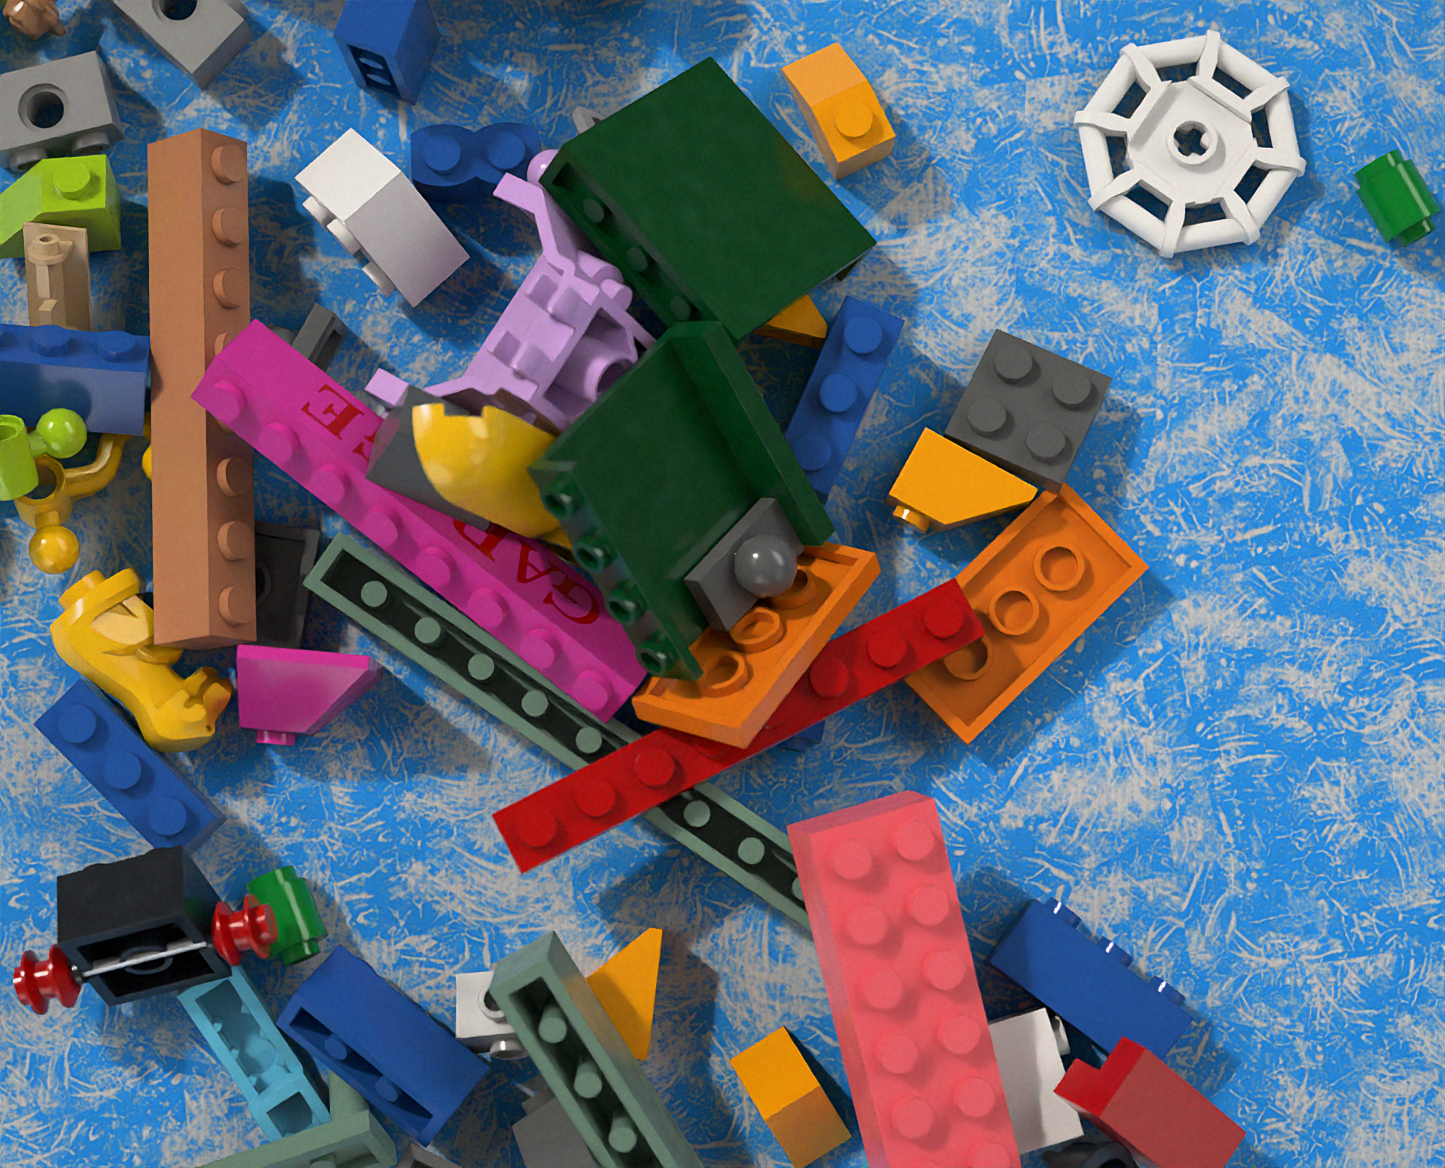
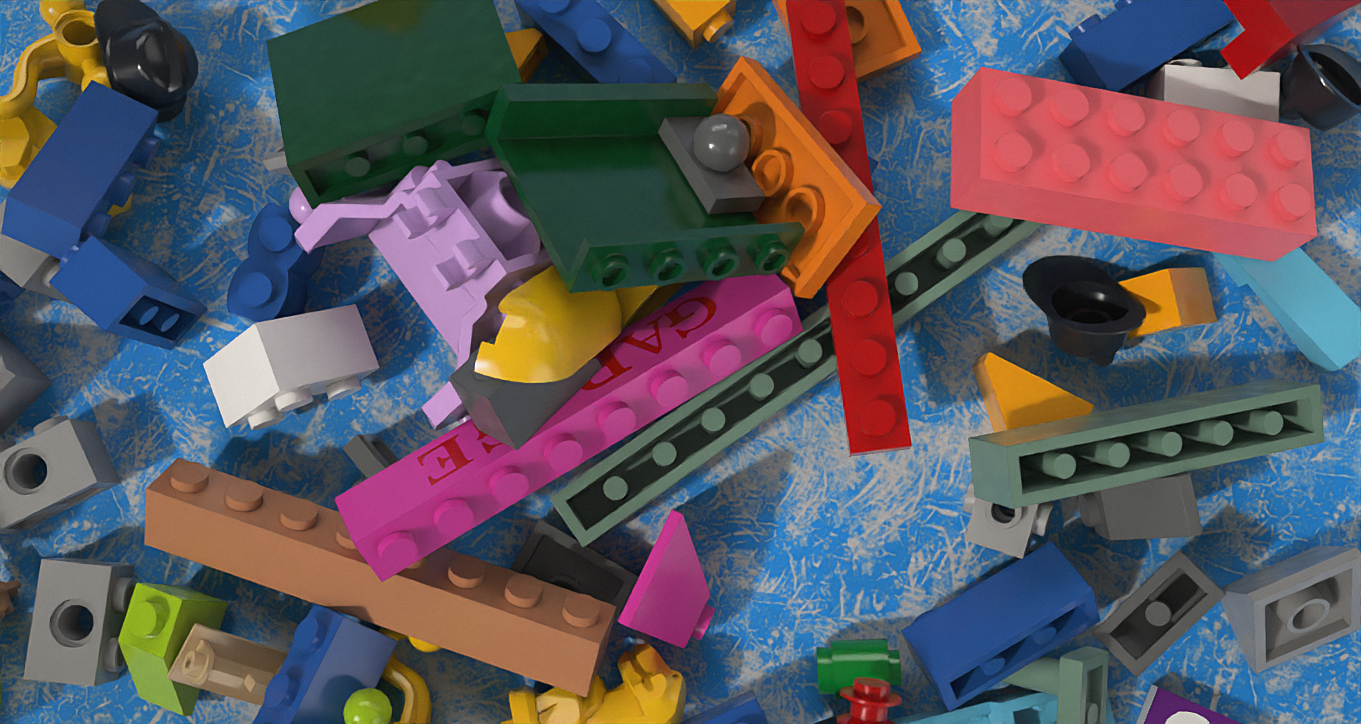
camera: 65 degrees left, 0 degrees up
none -> black piece [1022,256,1146,367]

